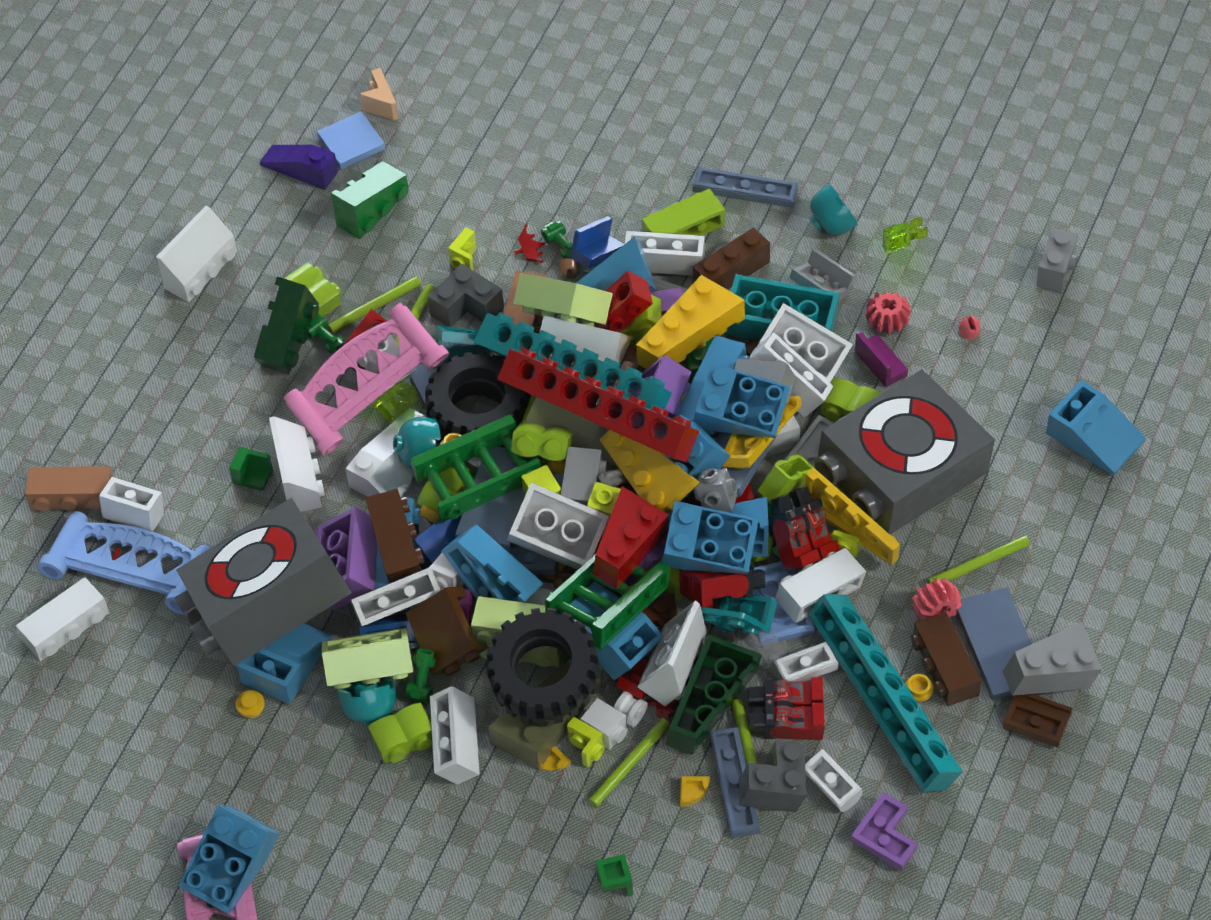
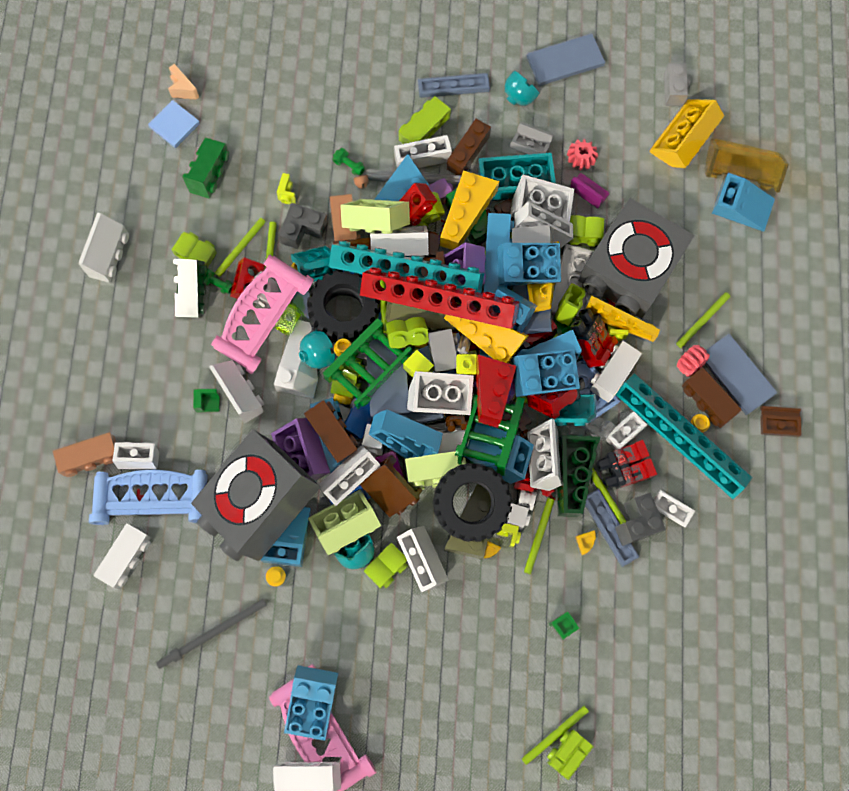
camera: 25 degrees left, 20 degrees up
dark purple slope [260,144,338,190] -> none
green bar [405,649,436,704] -> none
red piece [514,224,546,263] -> none
blue panel [570,216,624,269] -> none
light grey brick [694,468,737,512] -> none
medium lavender plate [851,792,918,871] -> none
clear neon green plate [882,217,928,253] -> none
coral hinge [959,316,980,339] -> none
light grey wedge [1003,622,1102,696] -> none
none -> dark grey bar [156,599,267,669]
none -> sand blue tile [526,33,605,86]
none -> yellow slope [649,99,724,168]
none -> clear yellow windscreen [704,138,789,193]

